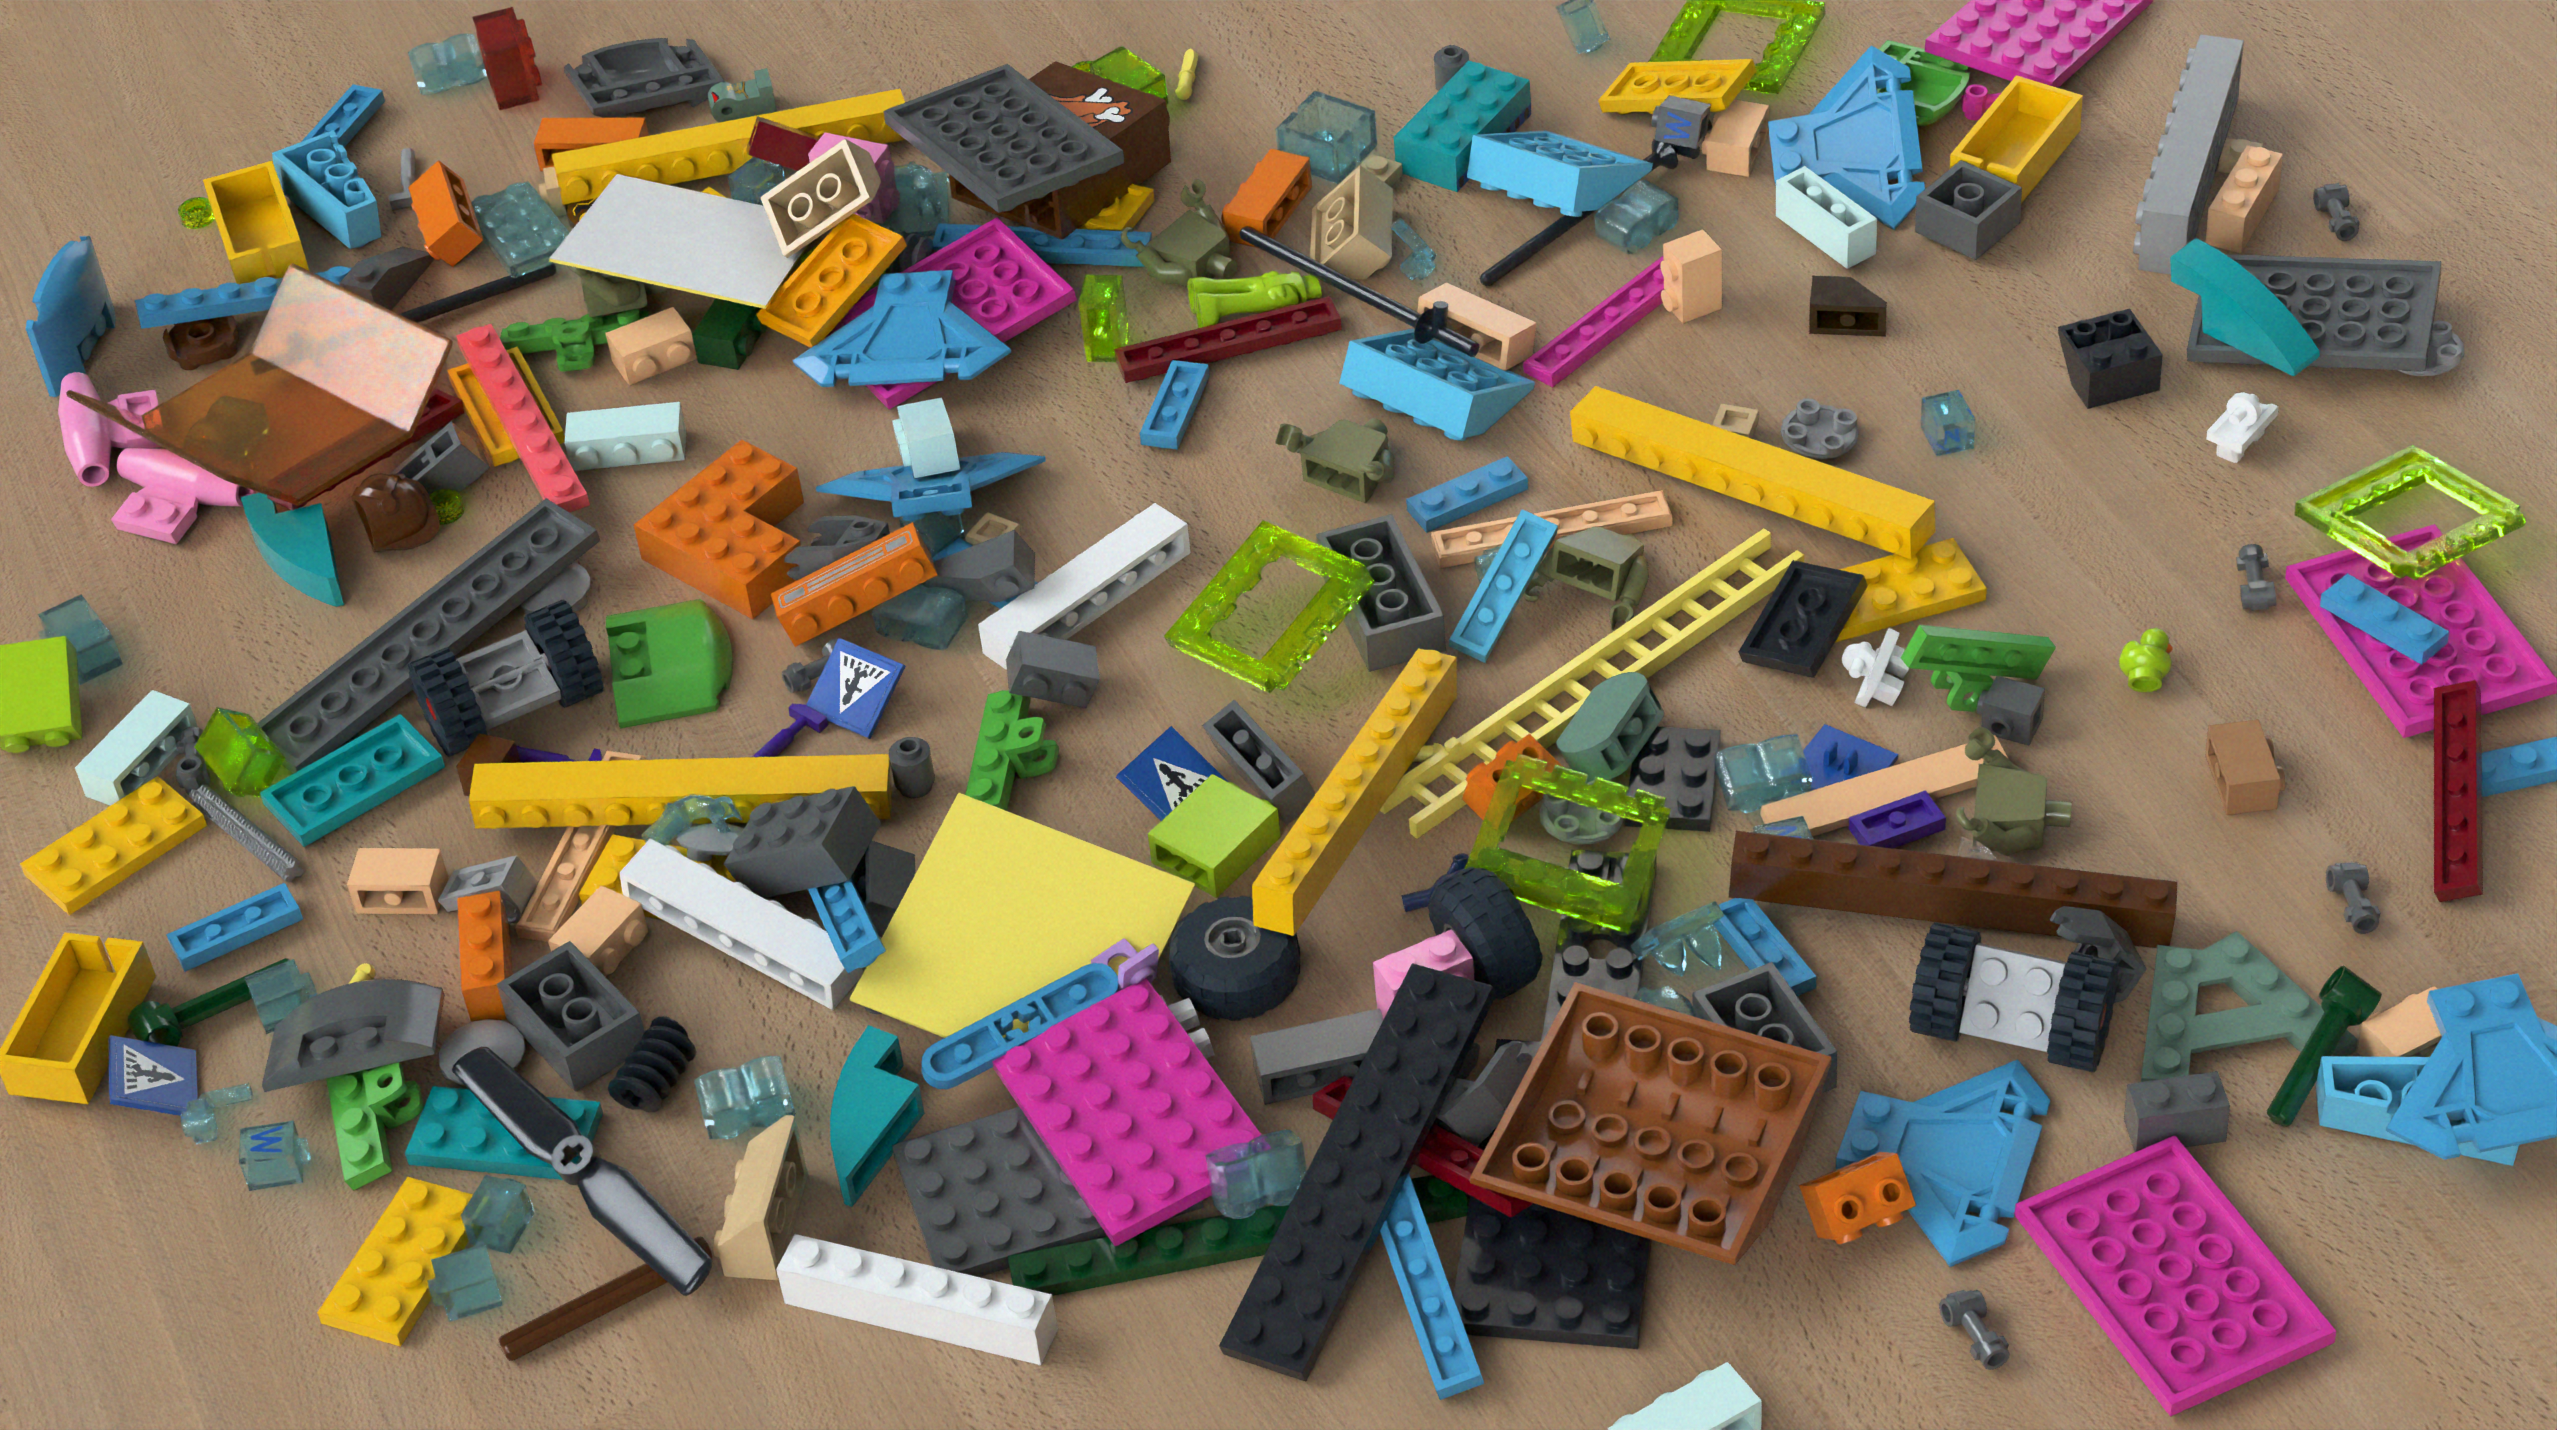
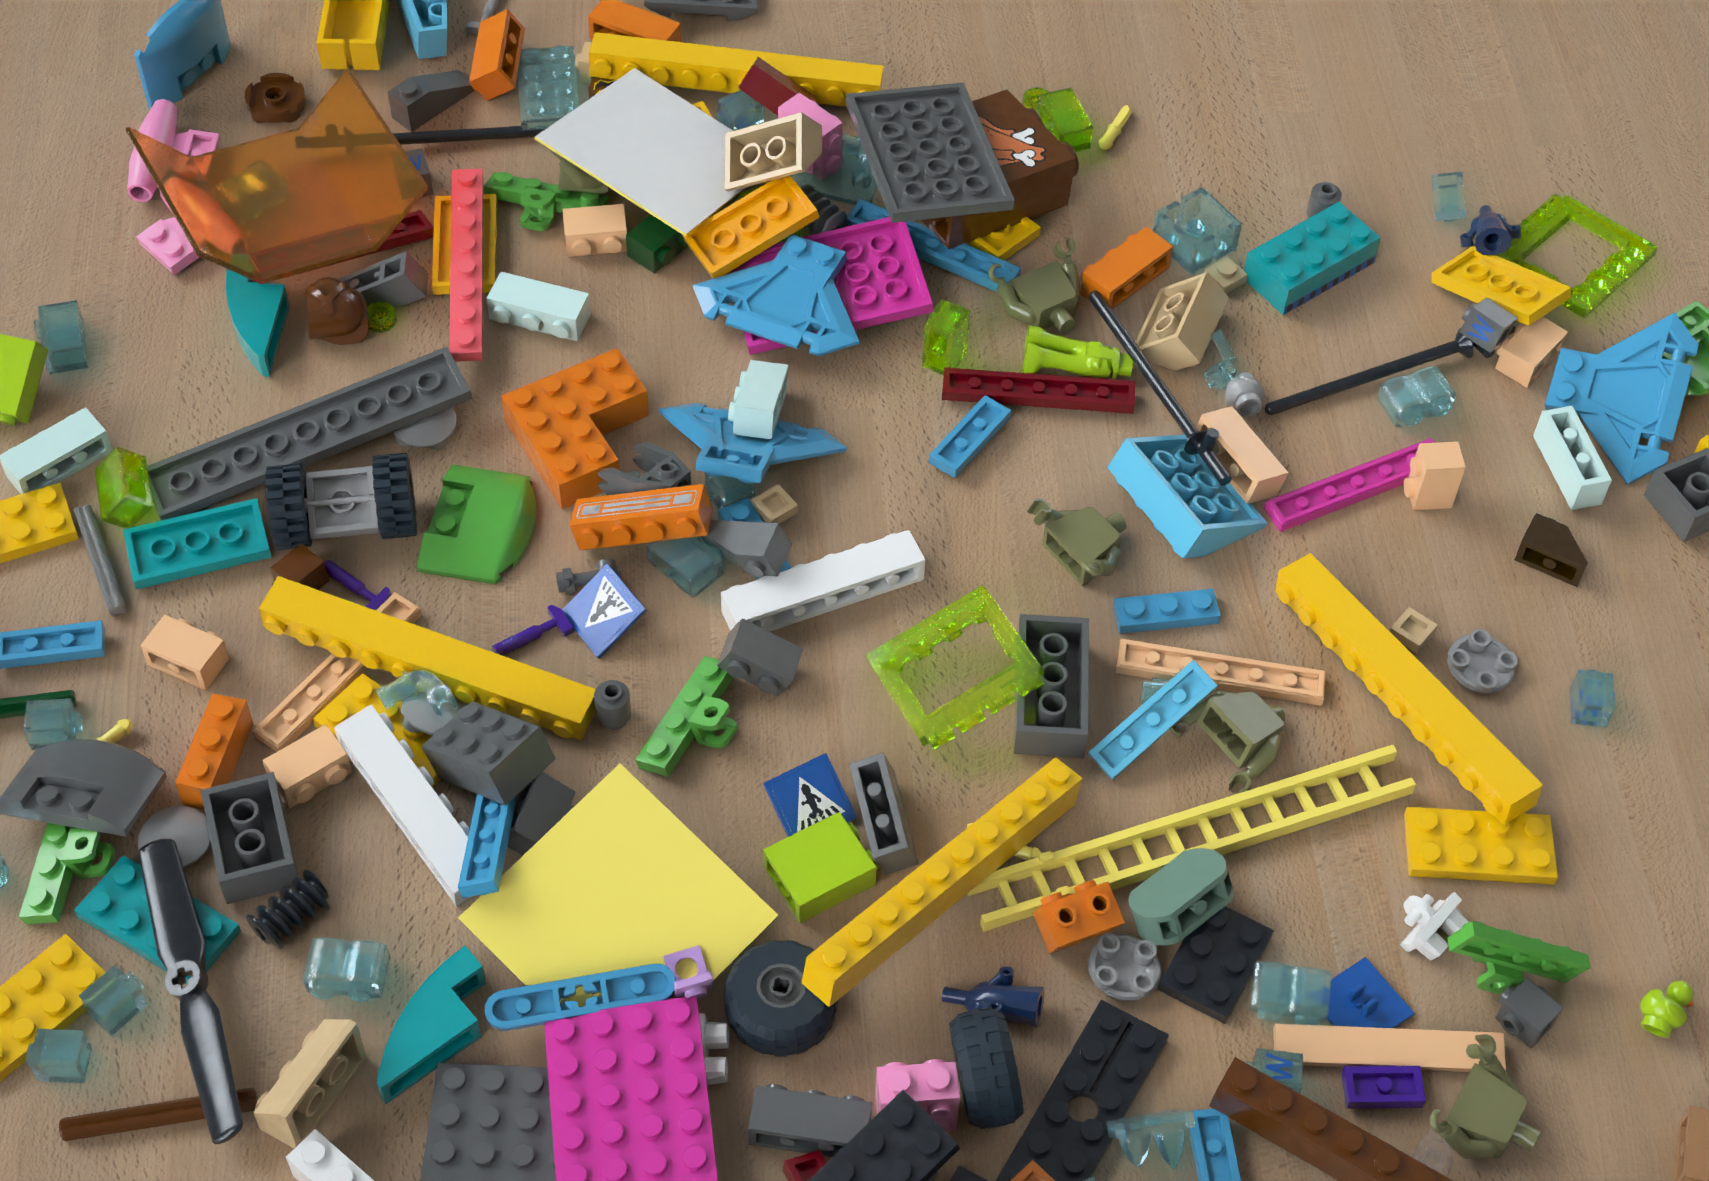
camera: 15 degrees right, 10 degrees up
dark azure plate [135,266,353,329] -> none
dark grey bar [176,727,211,795] -> none
light grey plate [438,855,537,923] -> none
sand green leg [708,68,777,122] -> none
clear neon green hinge [1464,753,1671,934] -> none
medium azure slope [1467,130,1653,217] -> none
black plate [1738,560,1868,678] -> none
none -> light grey animal [1225,372,1264,417]
none -> dark blue piece [1460,205,1522,255]

